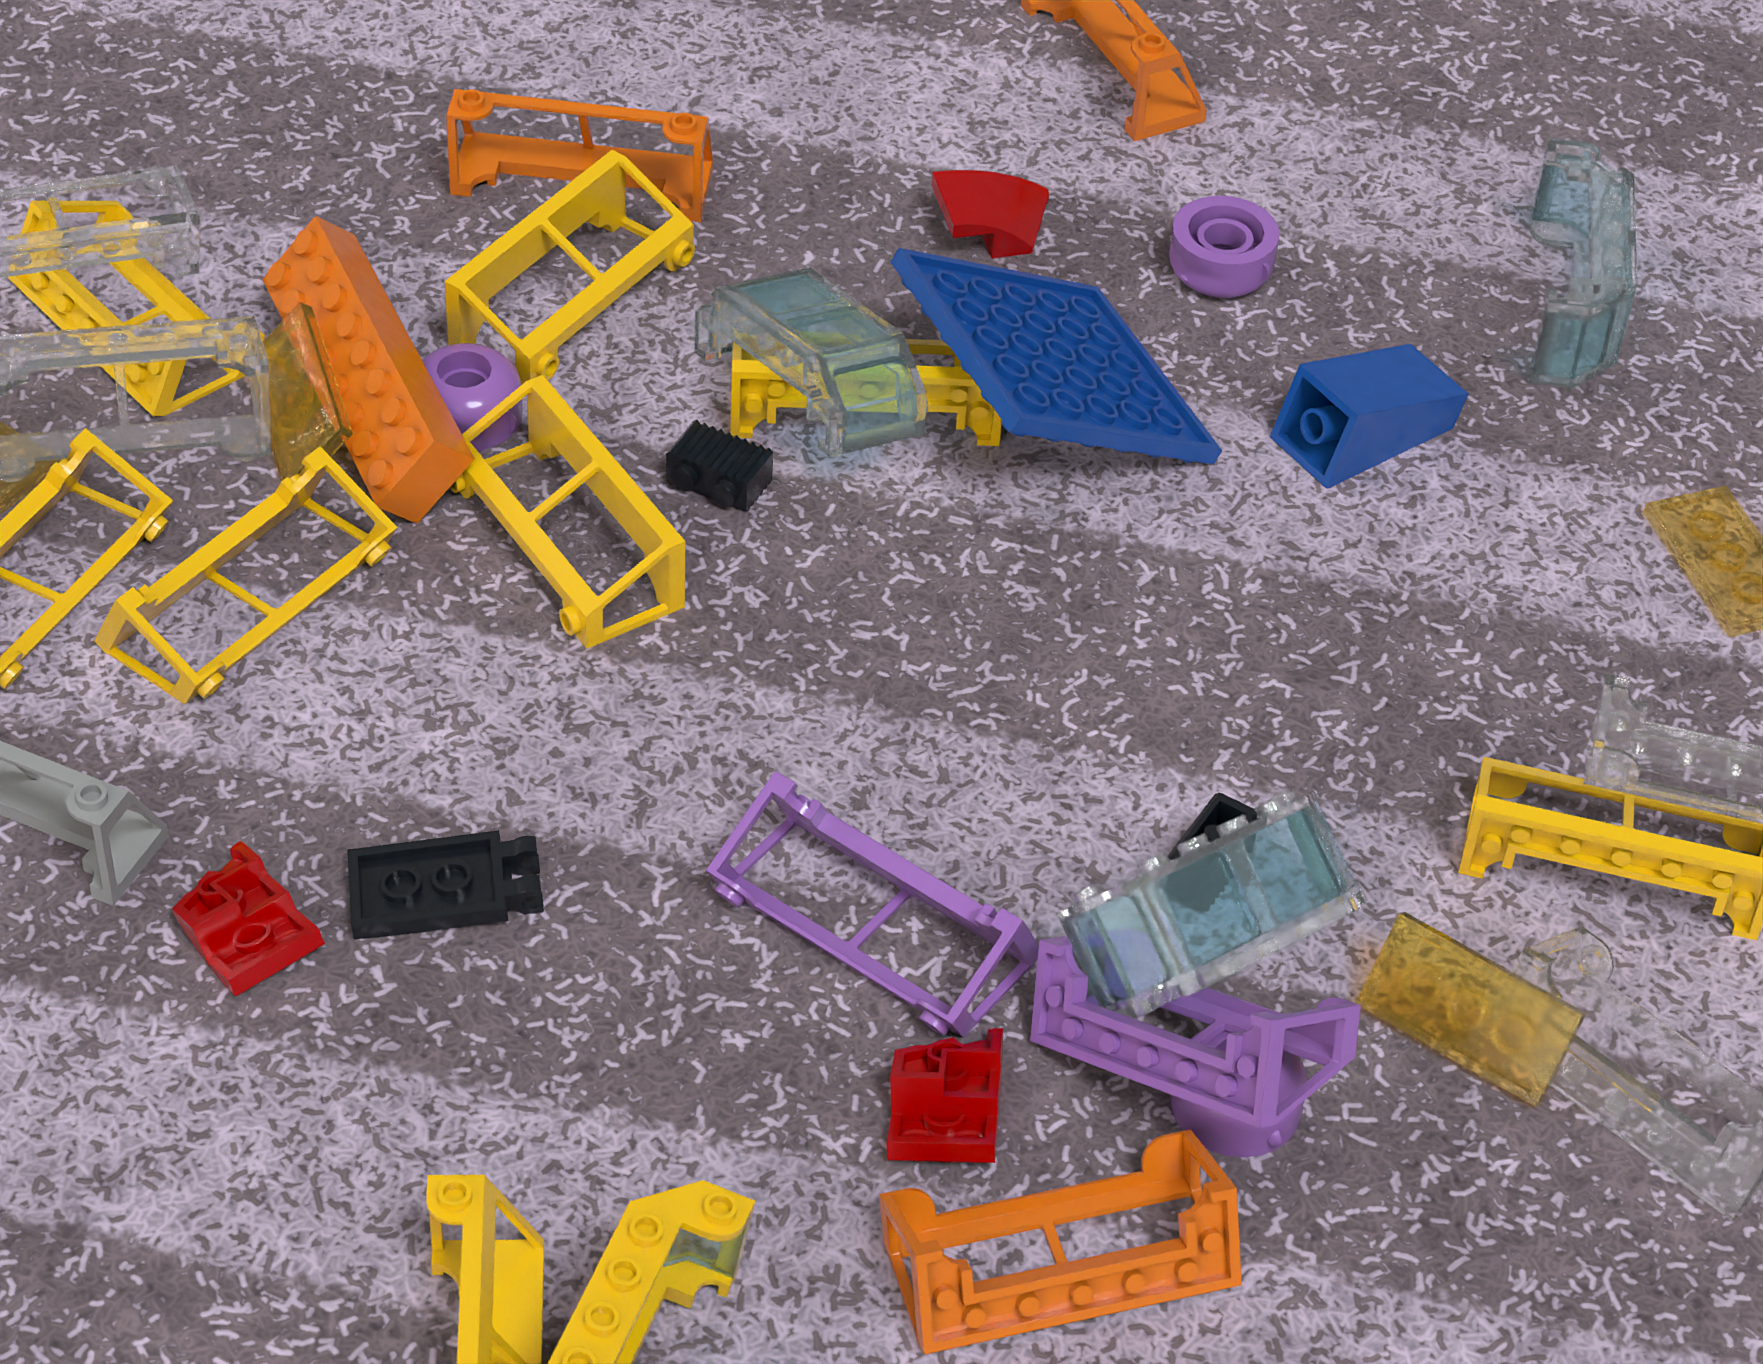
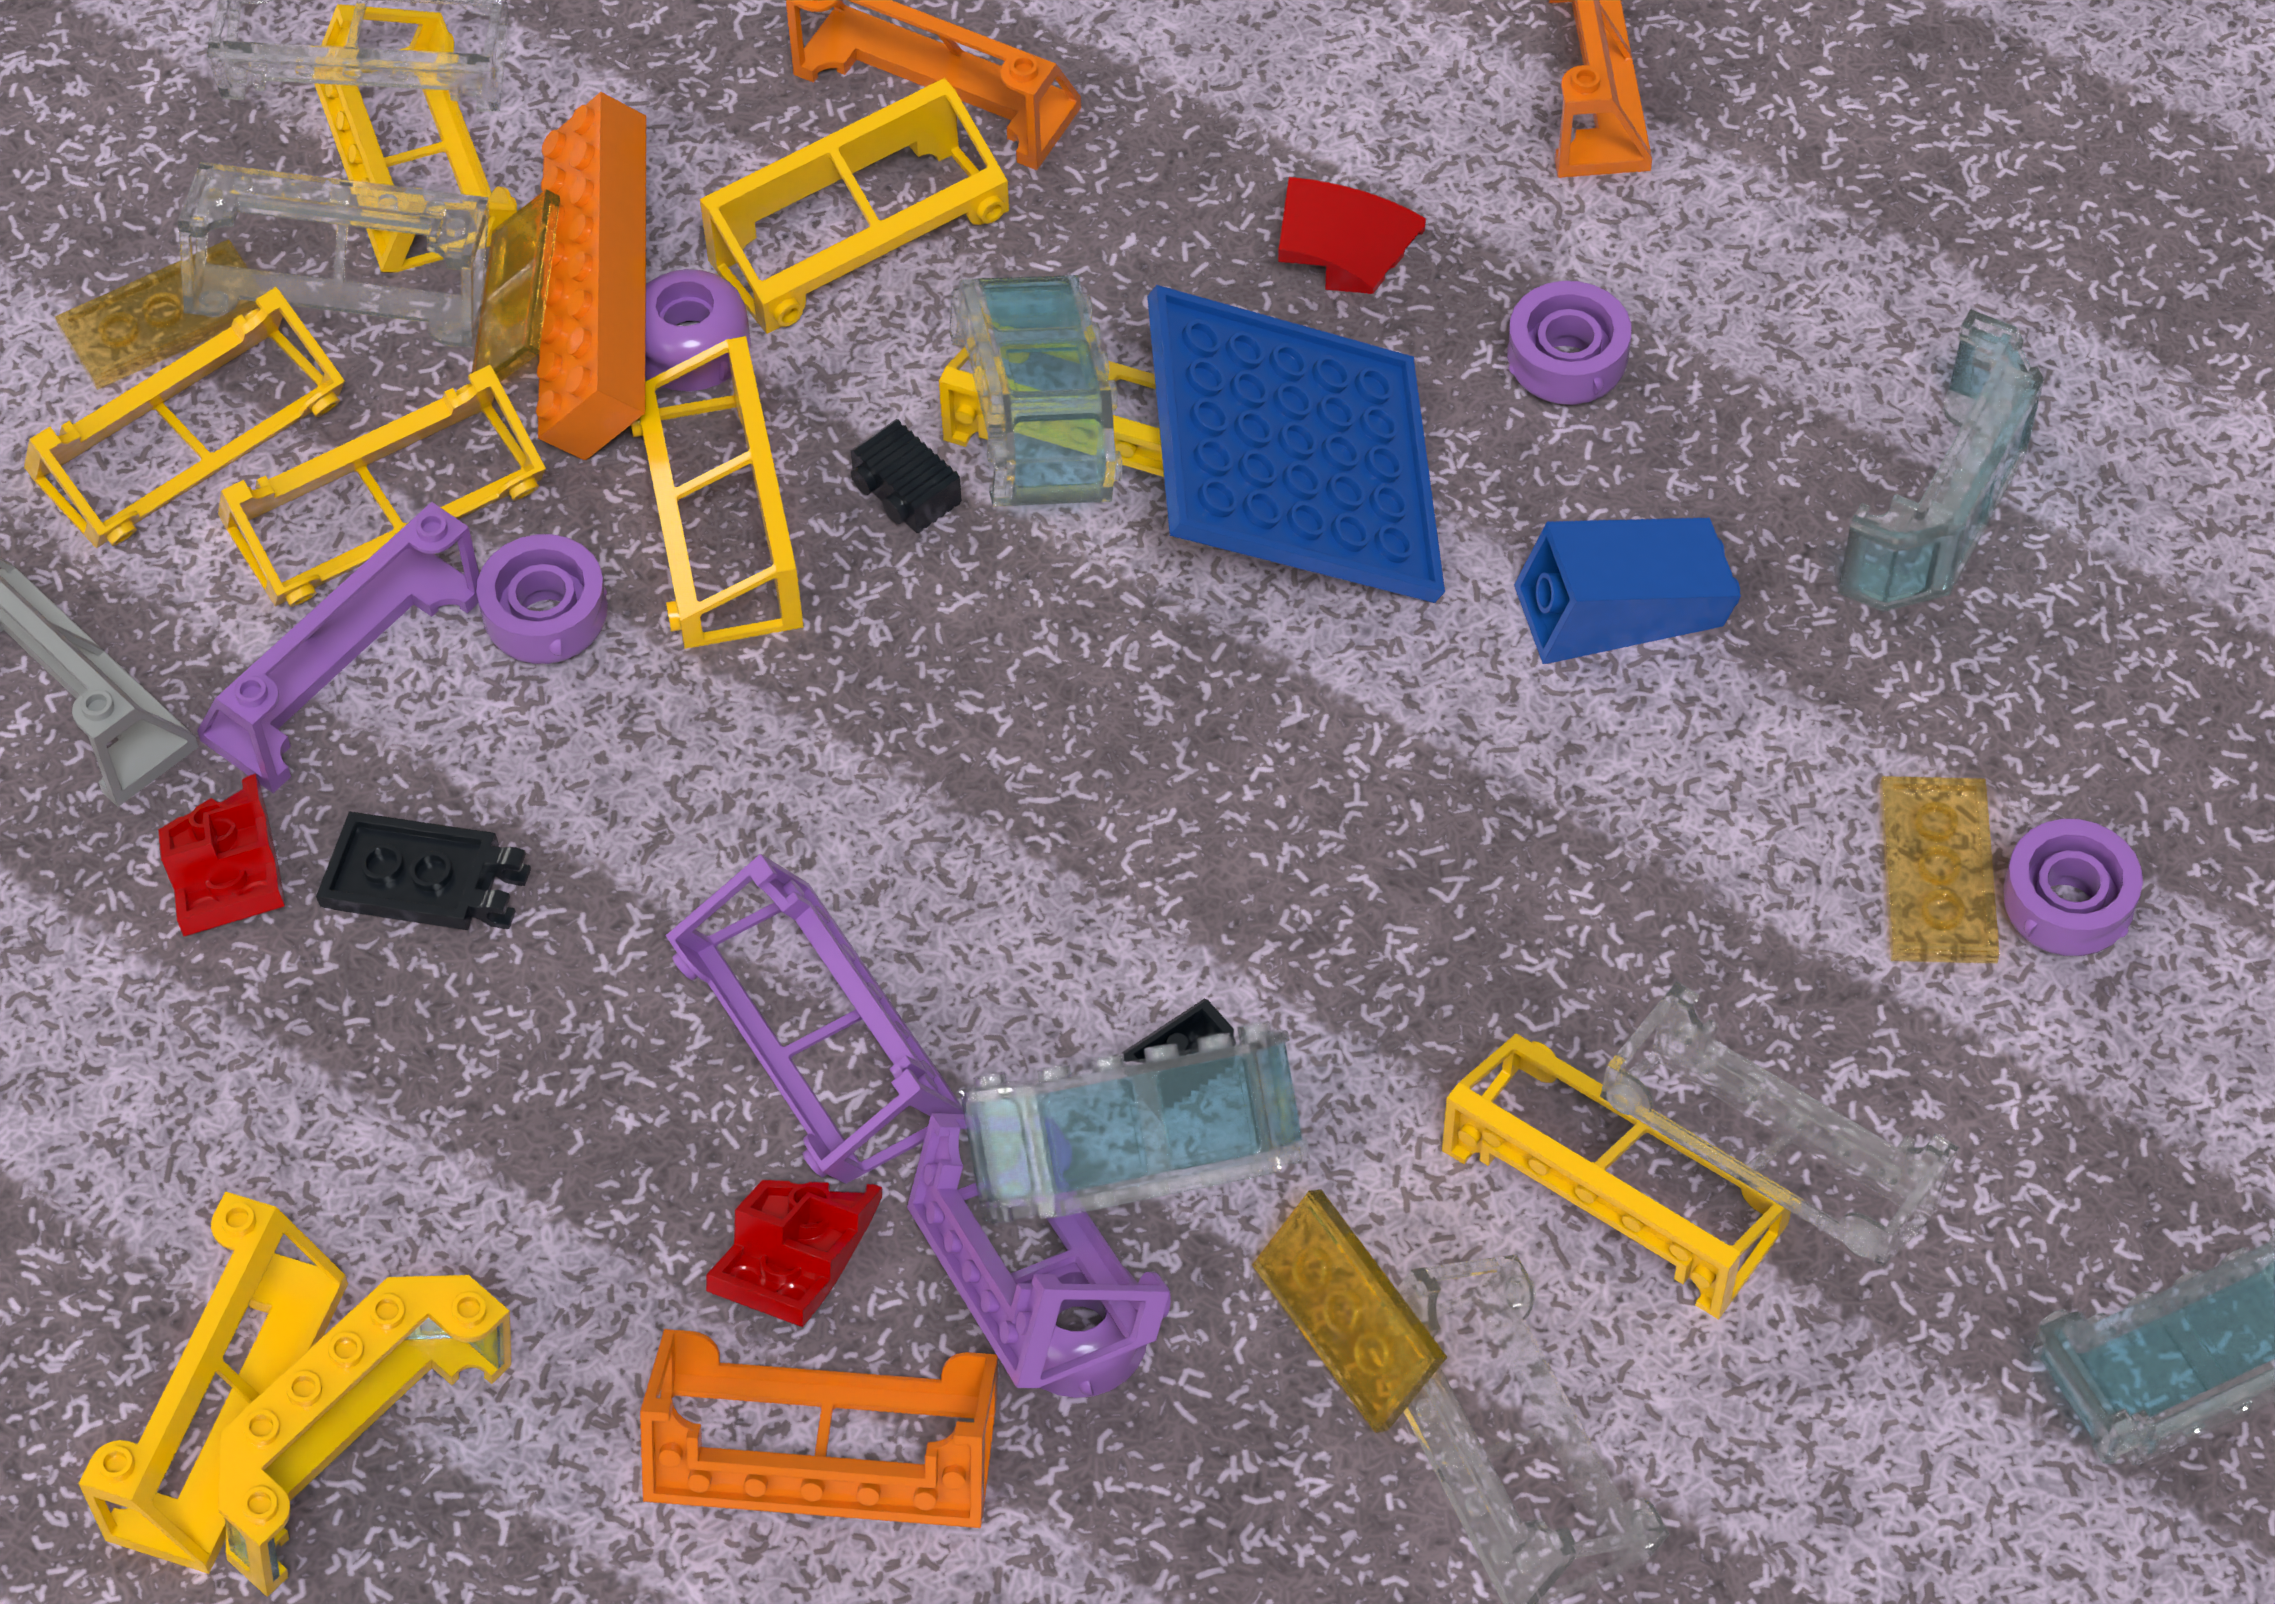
camera: 25 degrees right, 10 degrees up
none -> medium lavender windscreen [197,502,479,793]
none -> medium lavender piece [476,534,608,664]

